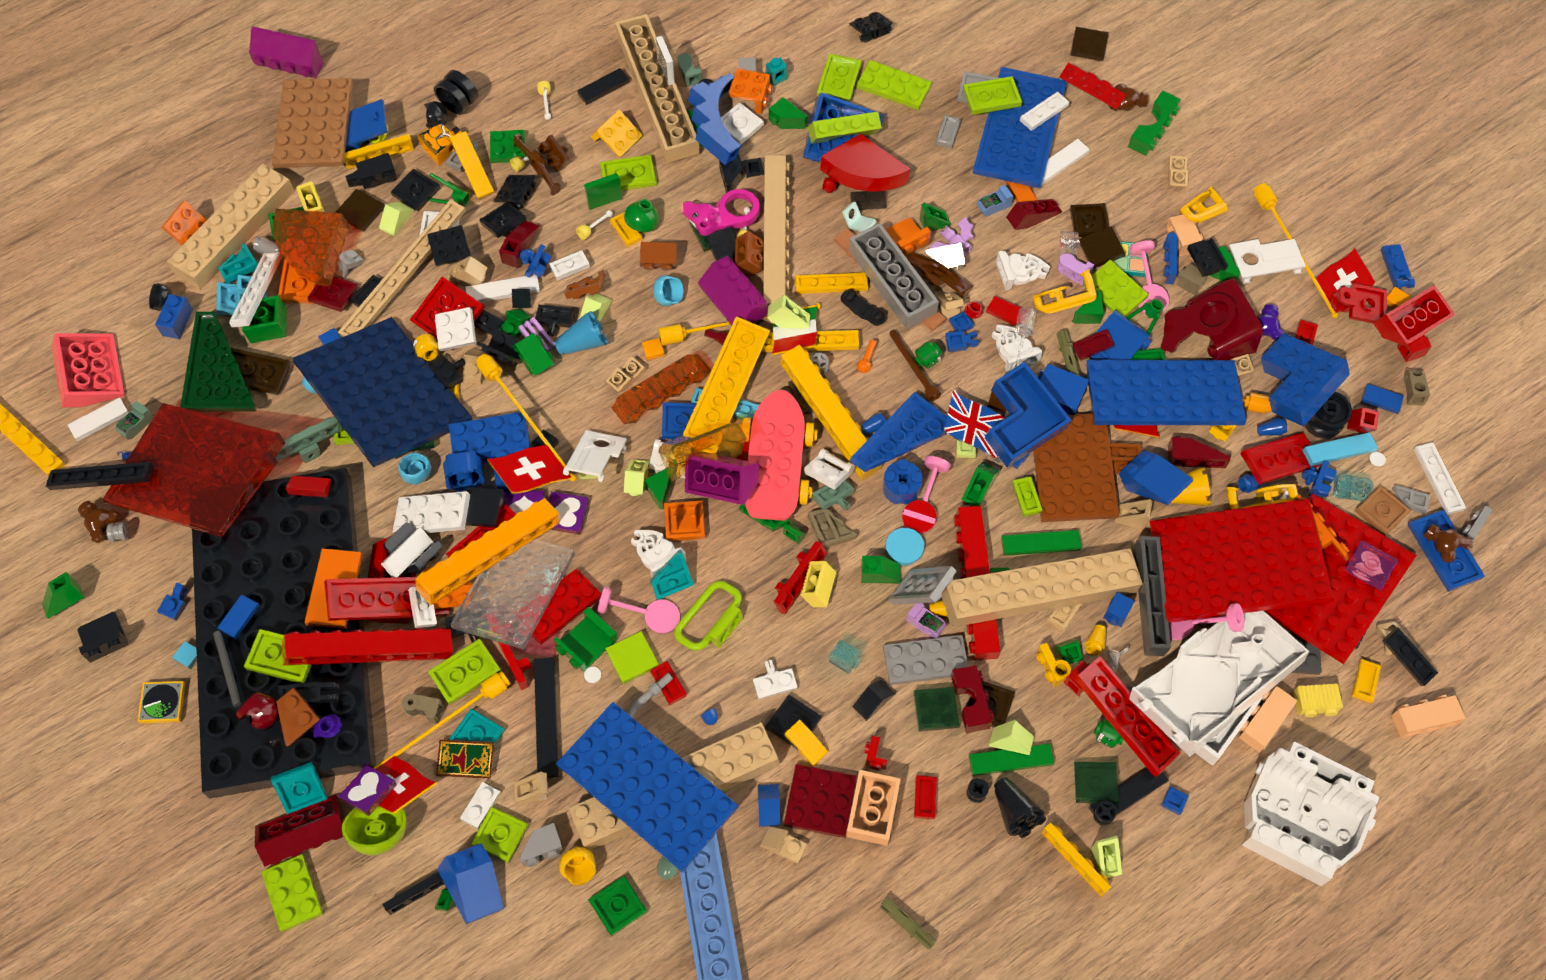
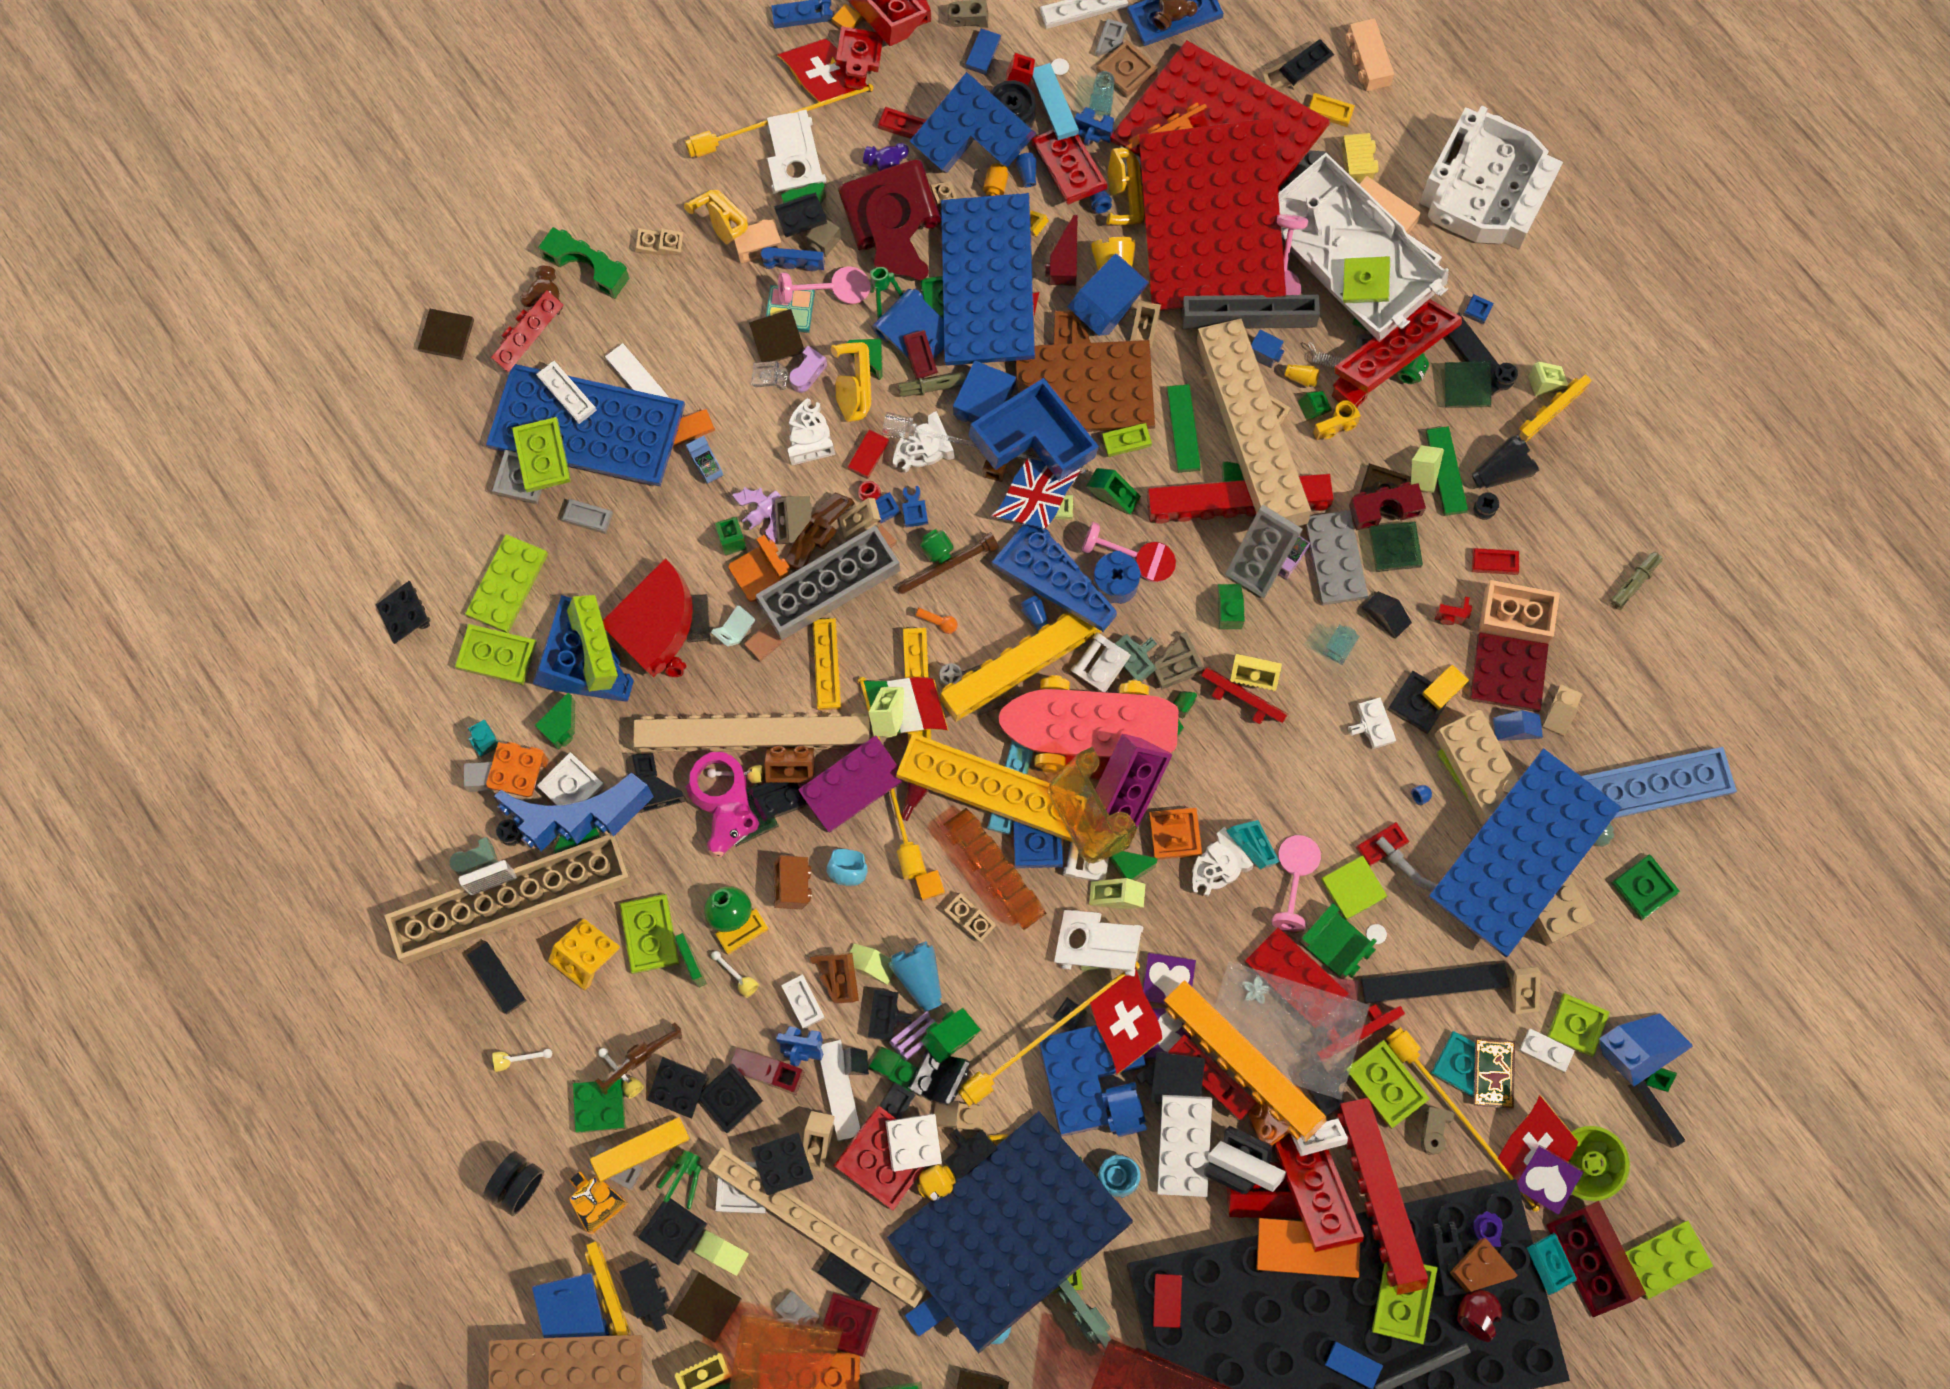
camera: 90 degrees left, 10 degrees up
black hair [424,101,447,129] -> none
light grey slope [520,823,564,867] -> none
reddish brown hips [538,135,569,171] -> none
yellow hair [559,846,596,886] -> none
lime bar [674,581,743,651] -> none
black piece [840,290,885,326] -> none
medium azure tile [885,528,924,566] -> none
dark red slope [1006,199,1062,230] -> none
dark brown tile [1070,203,1110,238] -> none
lime plate [1084,260,1149,317] -> none
clear pink tile [1344,541,1398,591] -> none
none -> lime plate [1343,256,1391,303]

